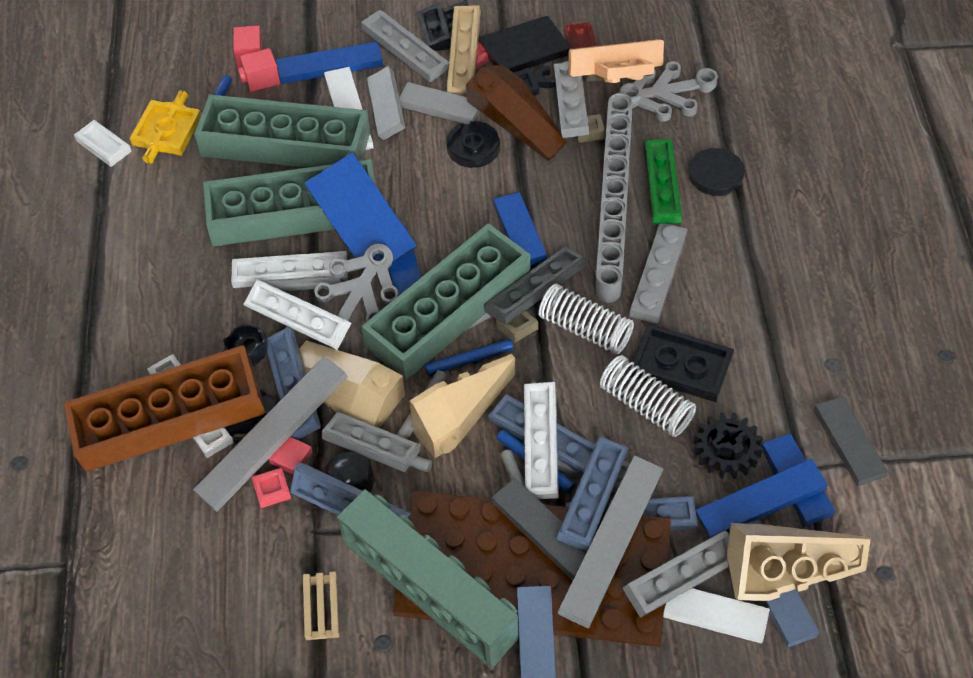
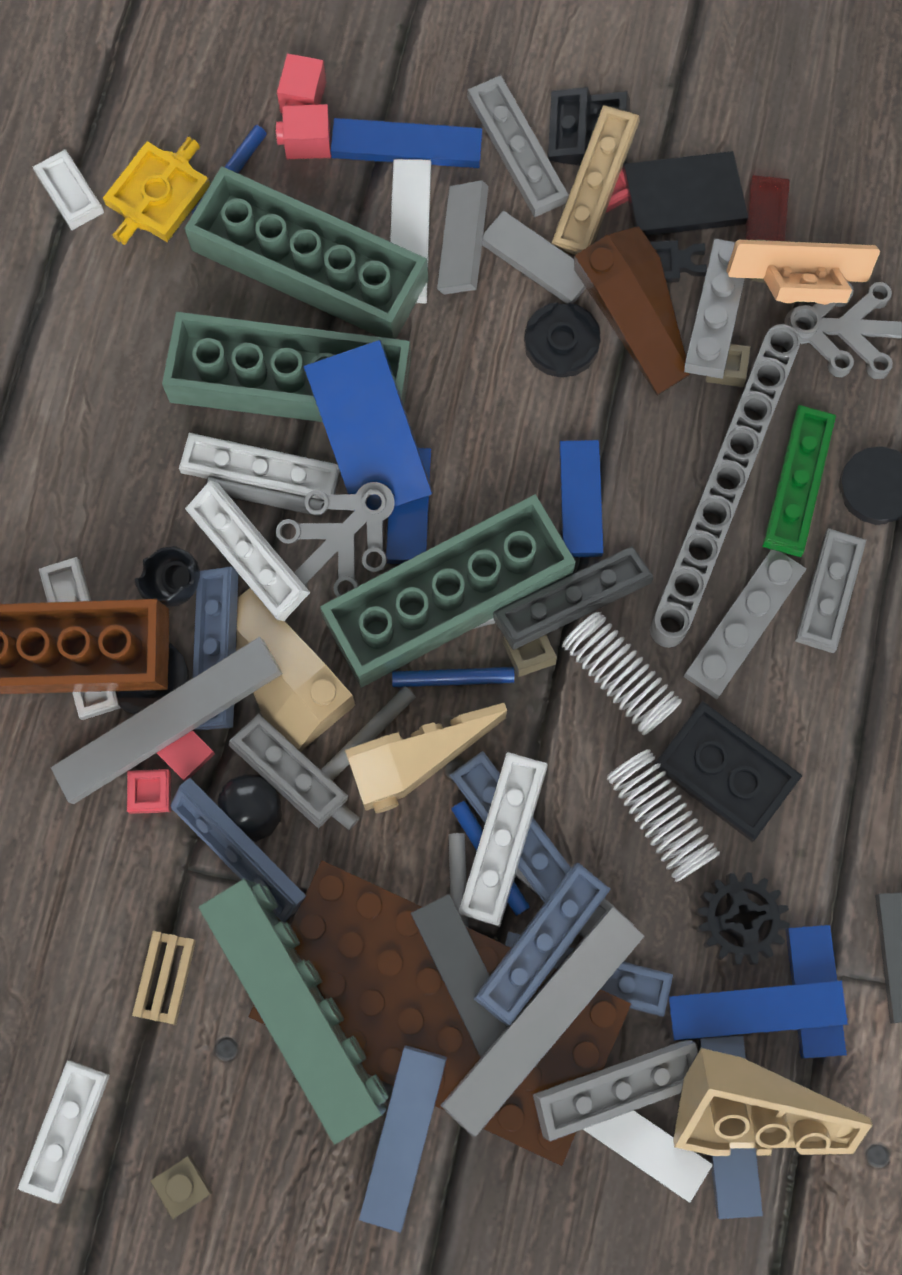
camera: 15 degrees right, 20 degrees up
none -> light grey tile [795,528,866,653]

